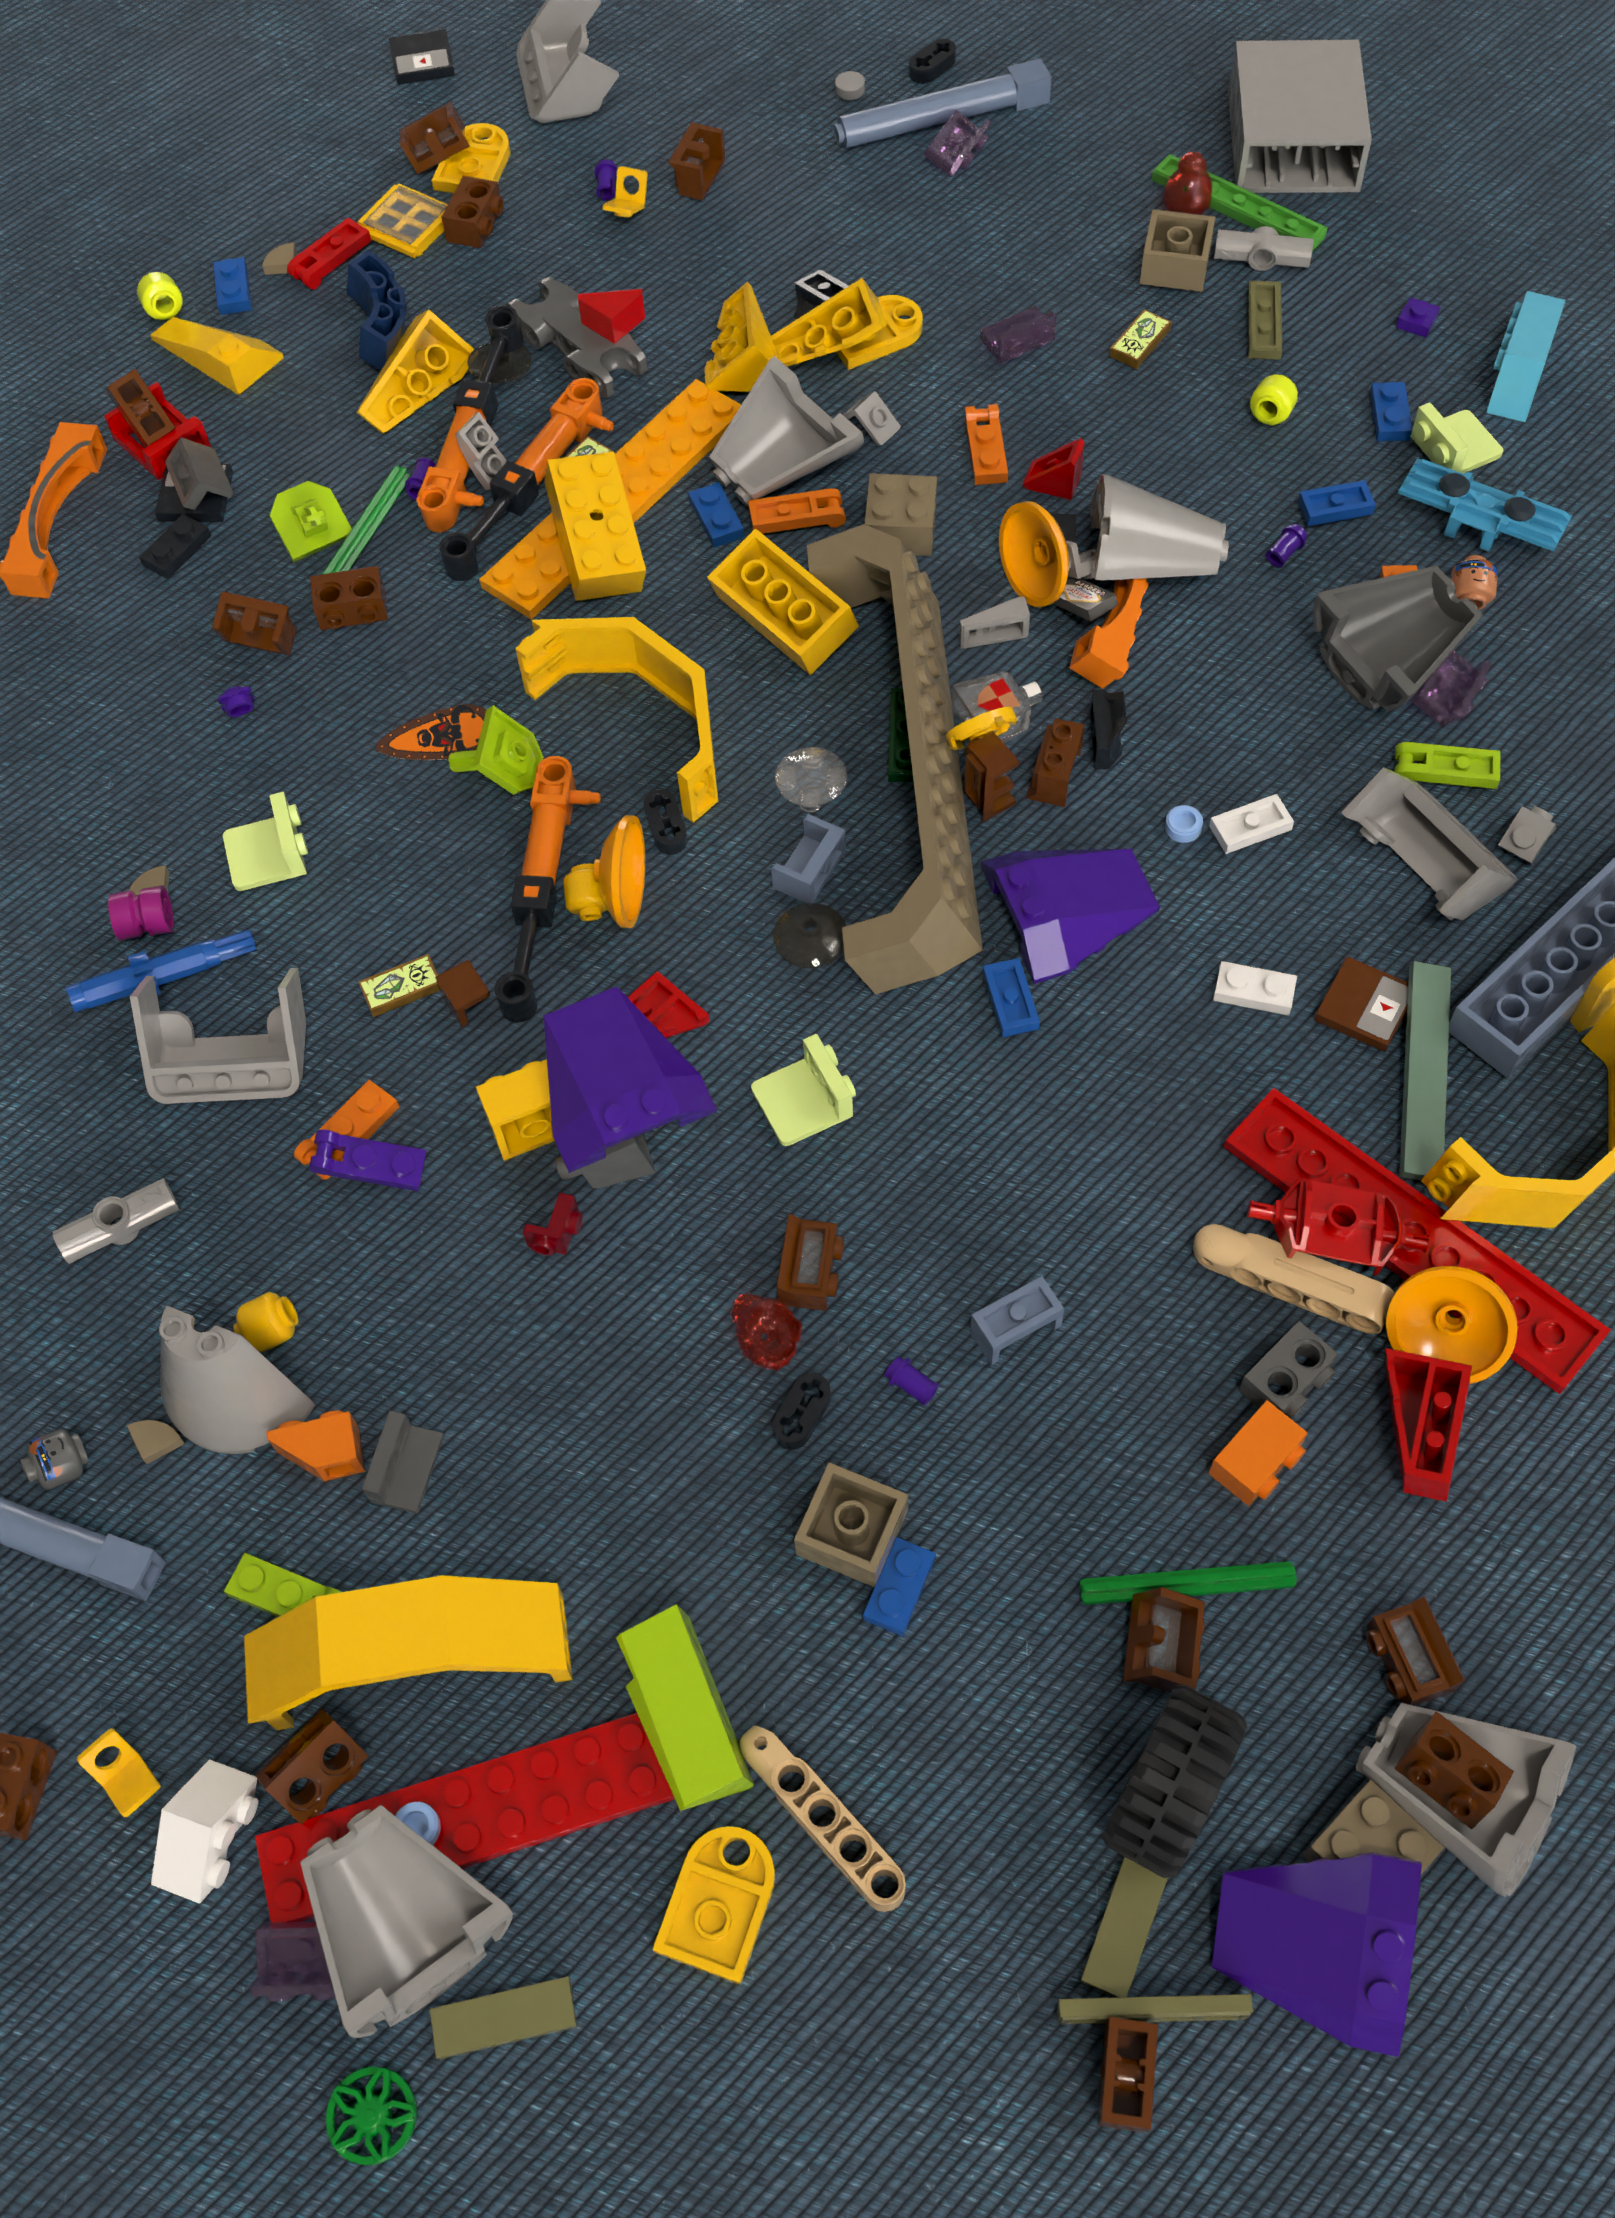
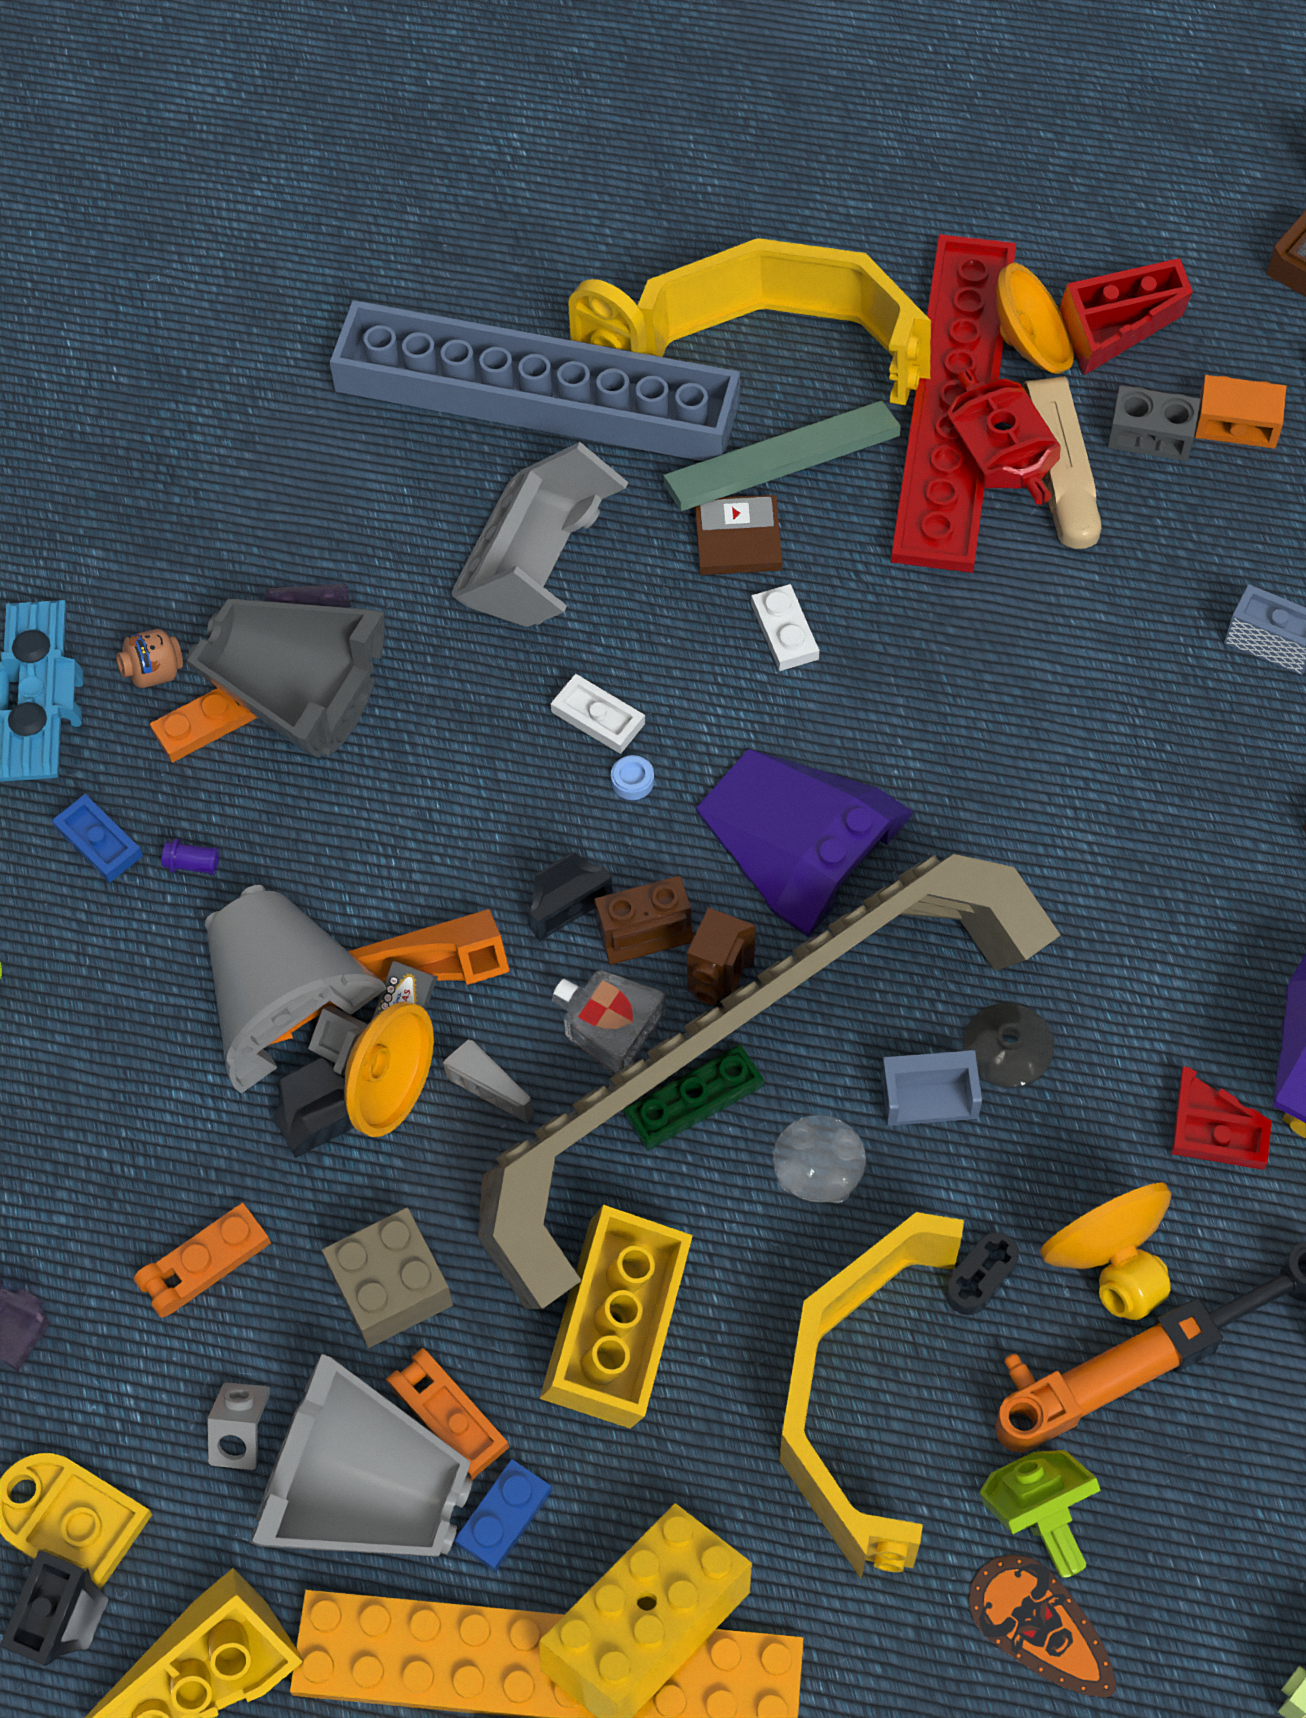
camera: 125 degrees left, 0 degrees up
yellowish green bracket [751,1034,856,1146] -> none
yellow wedge [771,278,888,367] -> none
yellow tile [945,707,1018,750] -> none
blue plate [982,958,1040,1037] -> none
red slope [1022,438,1085,500] -> none
lime plate [1394,742,1500,789] -> none
light grey bracket [1498,806,1556,865] -> none

